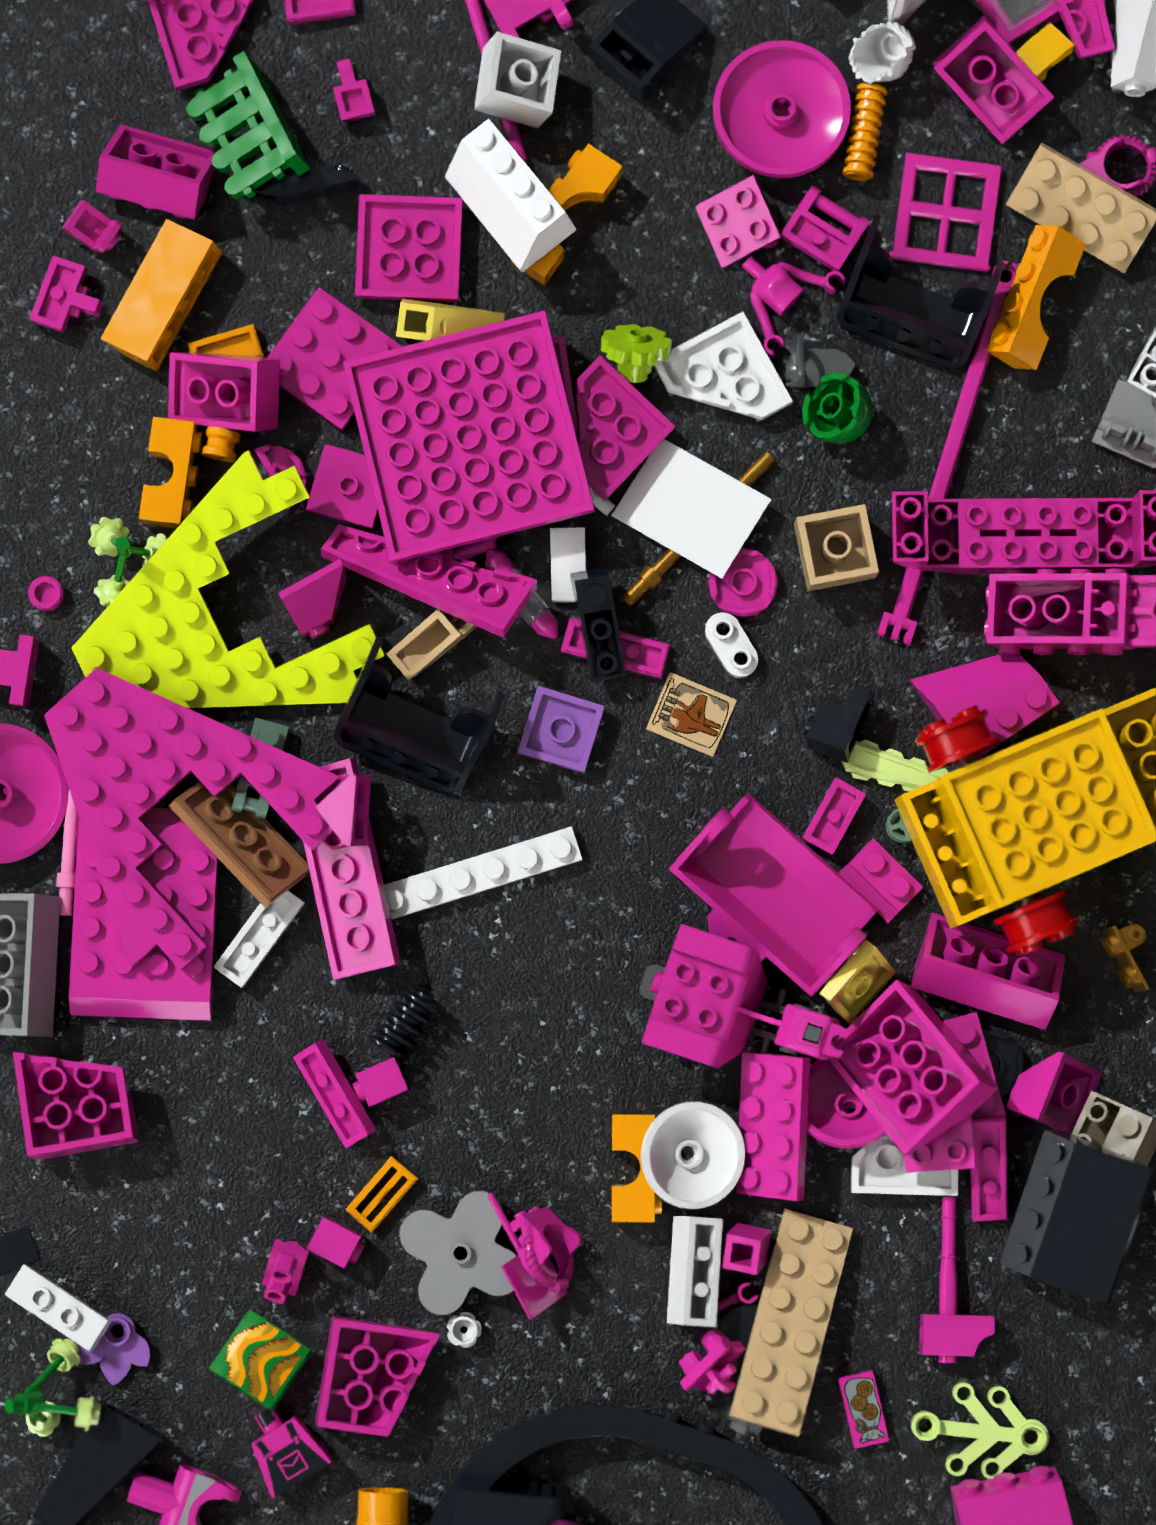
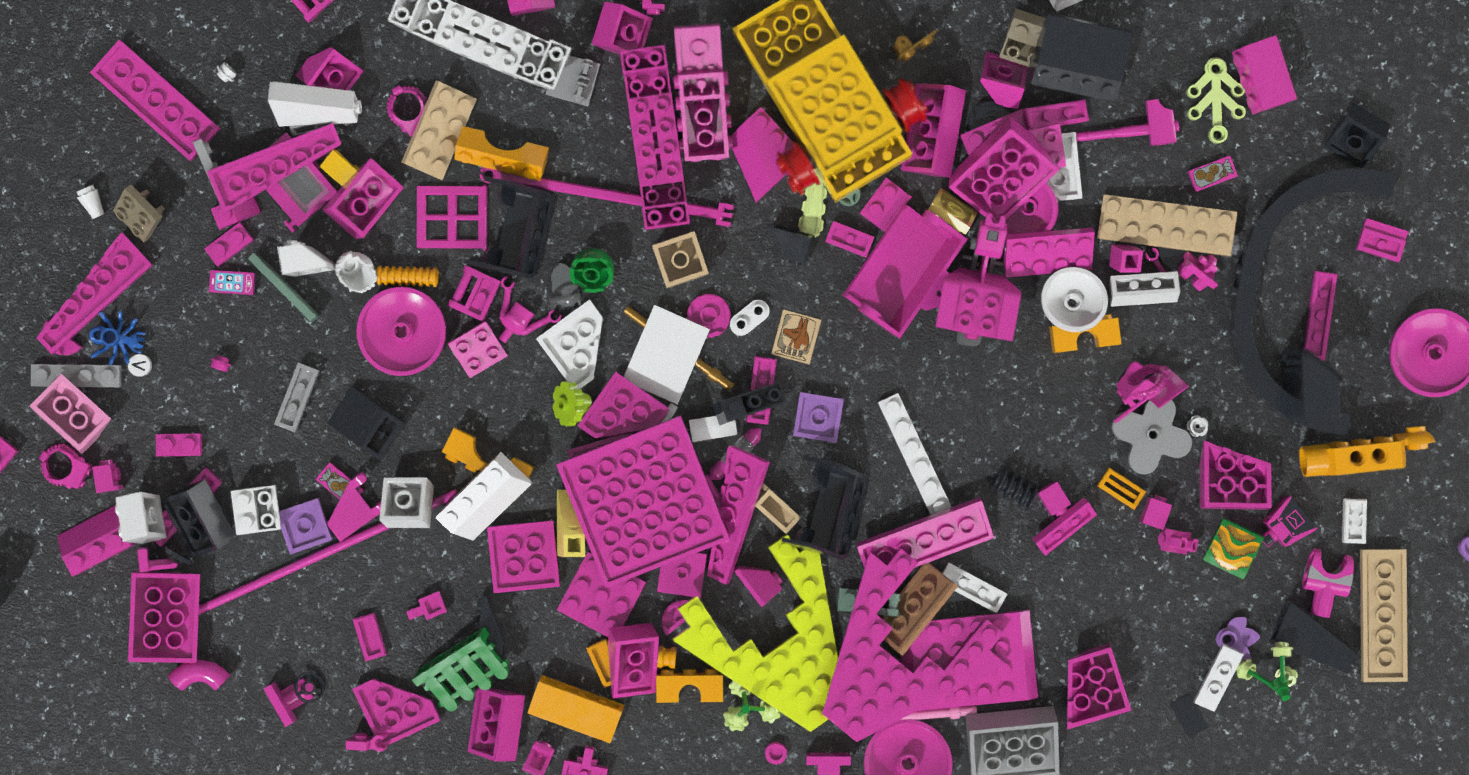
camera: 100 degrees left, 5 degrees up
slope [316,775,372,846] -> none

